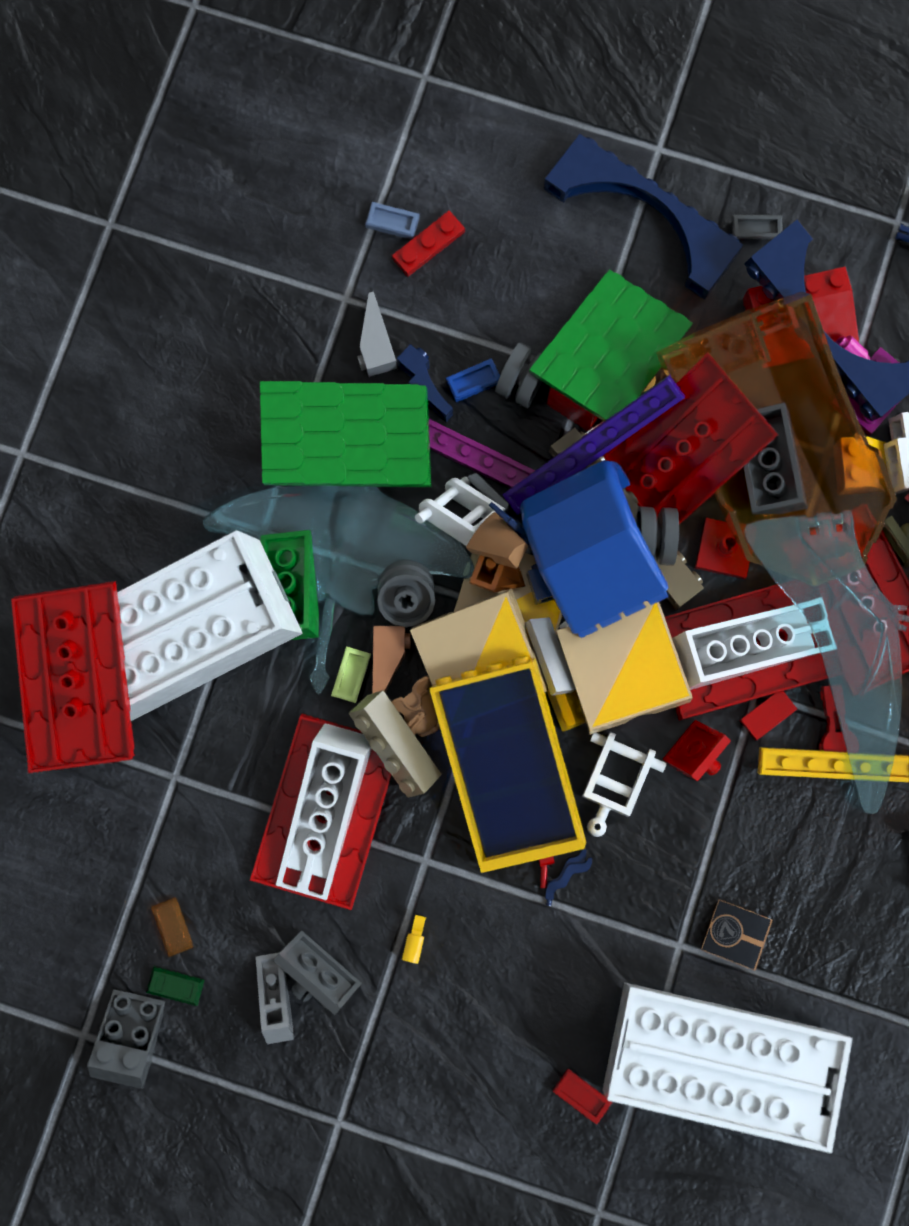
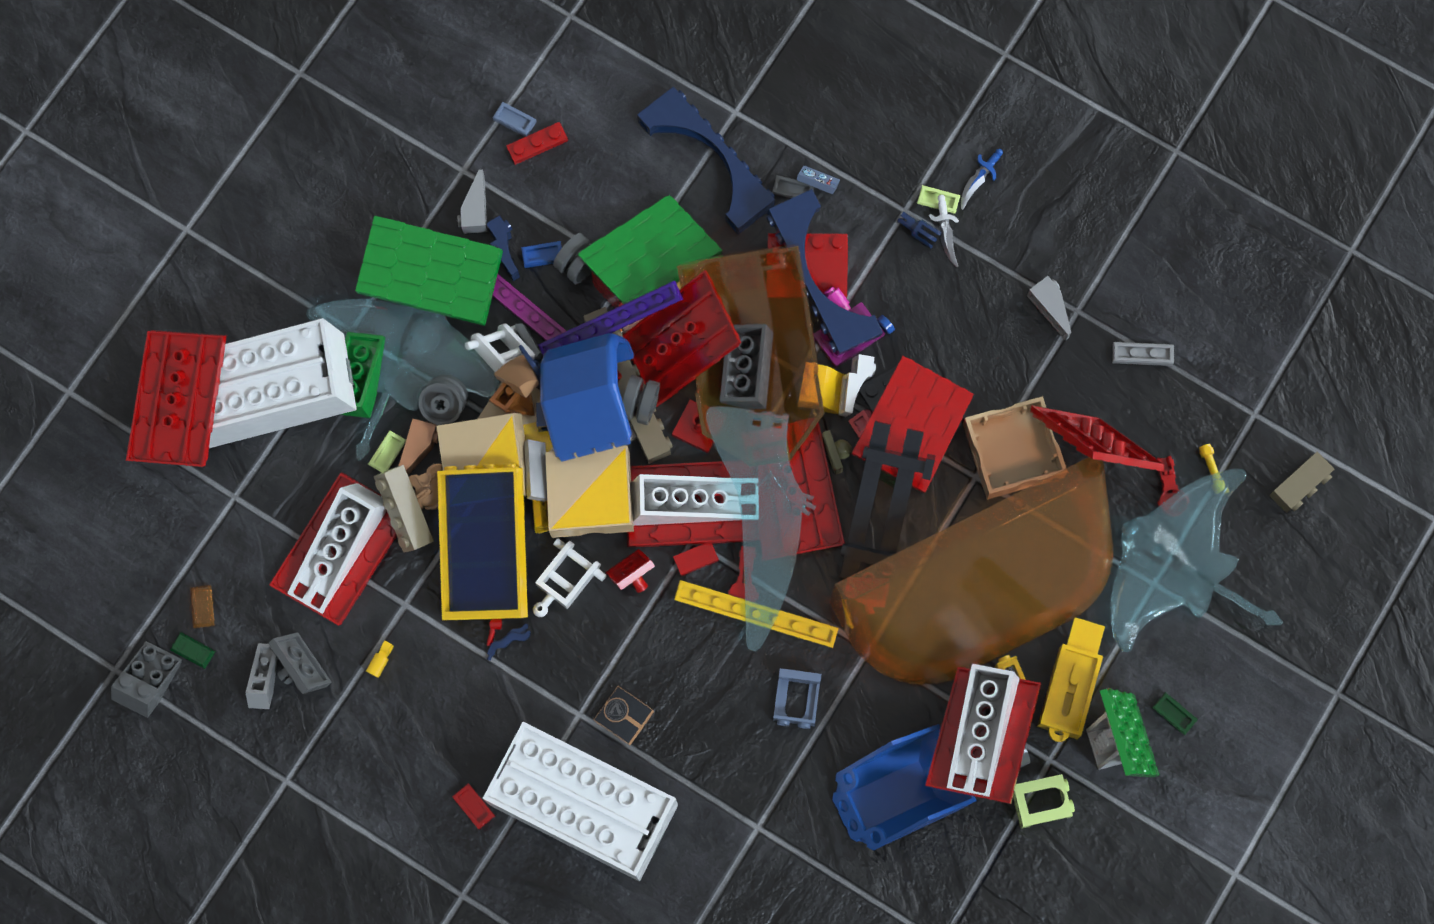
camera: 15 degrees right, 5 degrees down
none -> sand blue tile [797,166,840,194]

